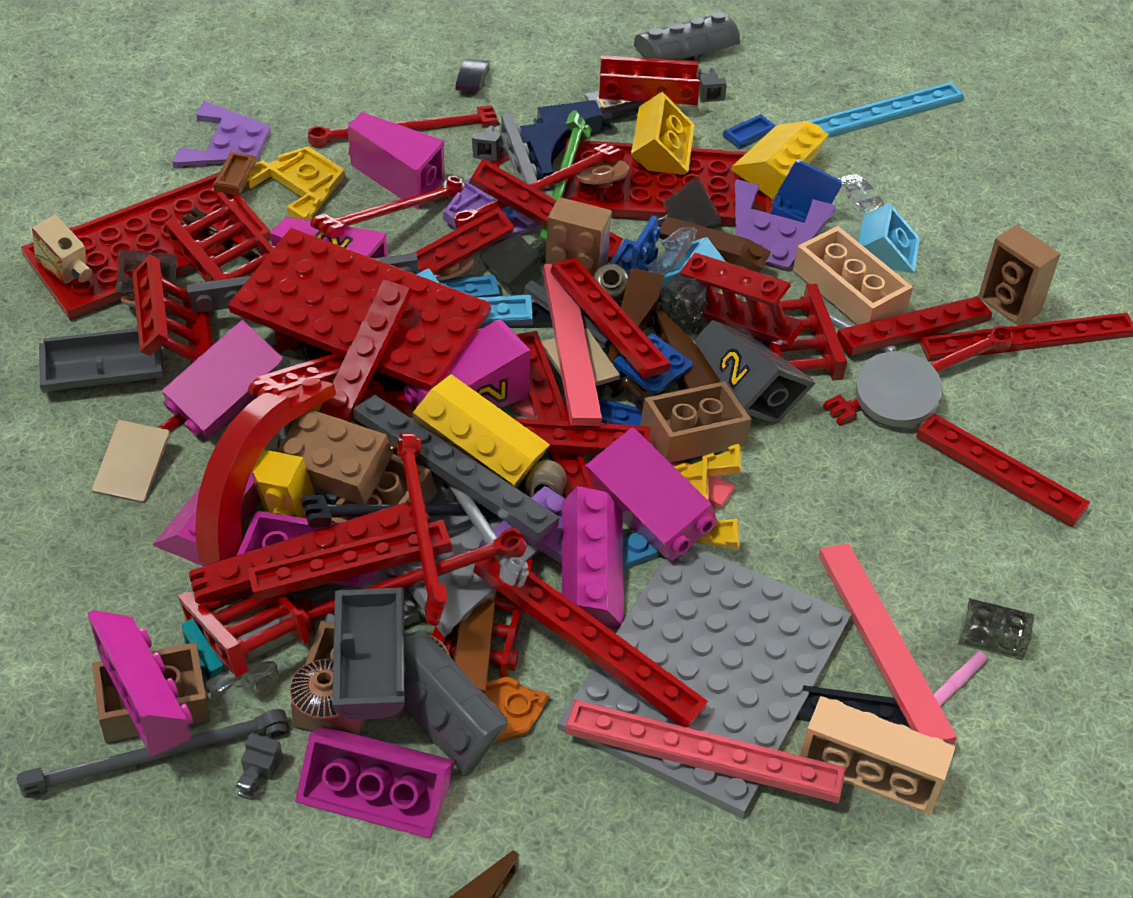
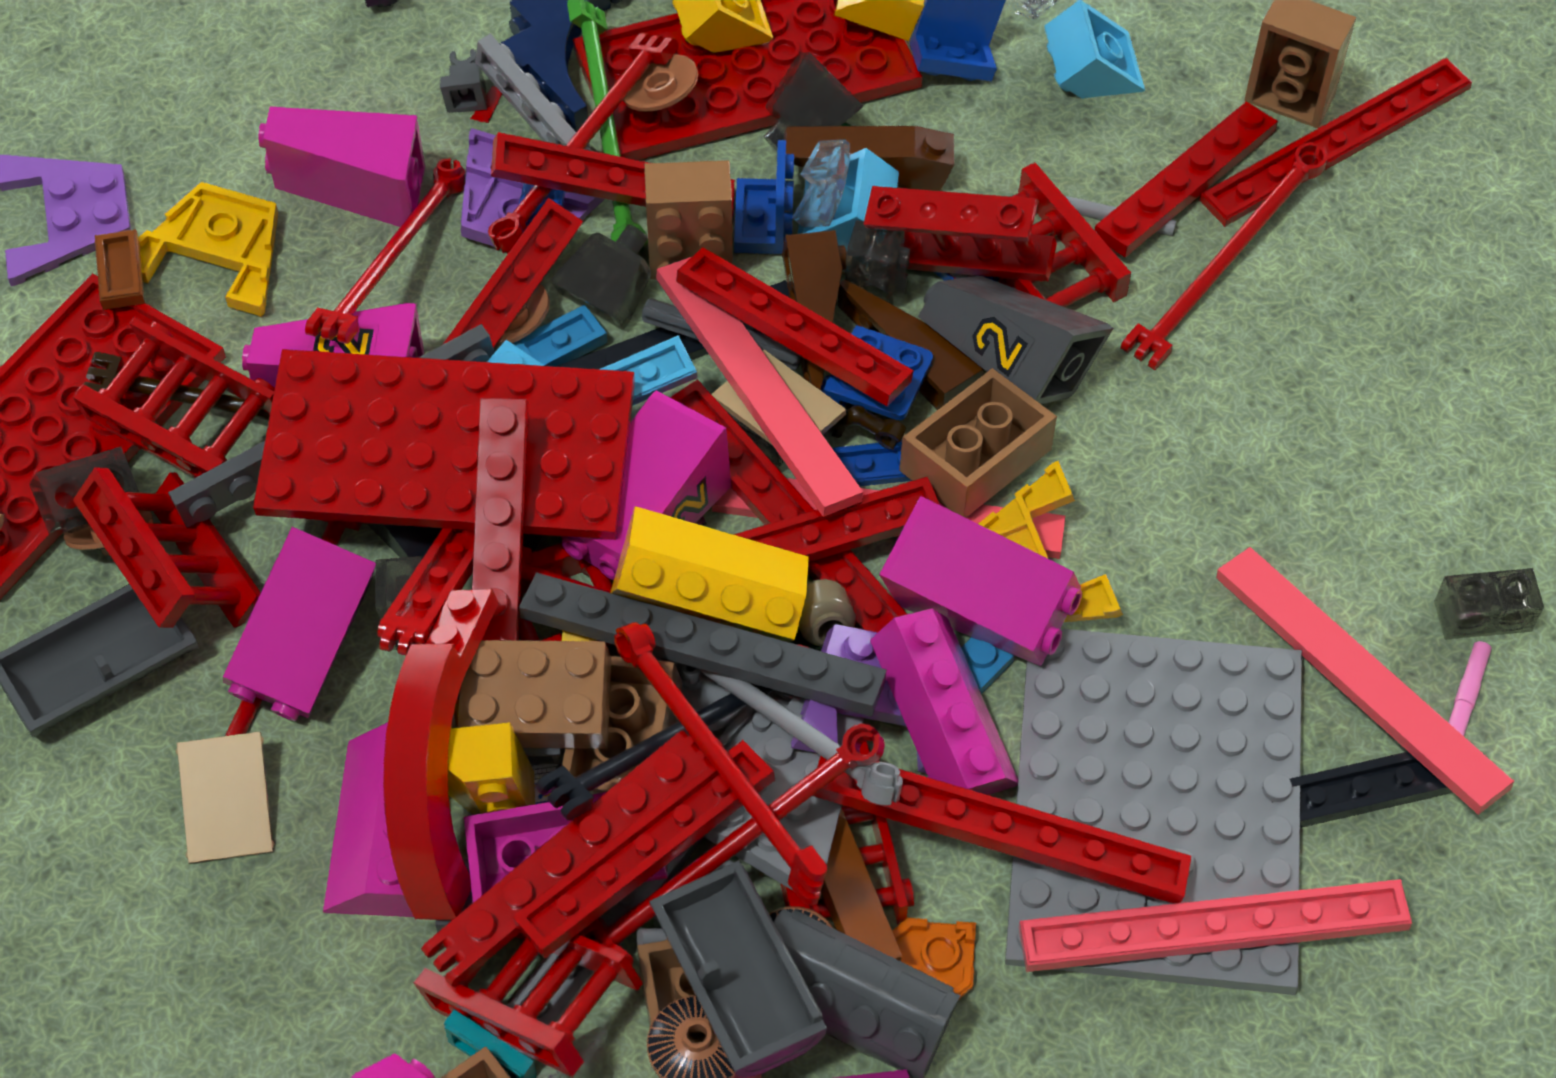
camera: 20 degrees left, 10 degrees up
red hinge [308,105,500,148] -> none
dark tan head [594,264,629,302] -> none
medium lavender wing [735,179,836,271] -> none
light nougat brick [793,226,913,325] -> none
light nougat brick [800,696,956,815] -> none
light grey piece [856,351,942,427] -> none
red plate [916,413,1090,527] -> none

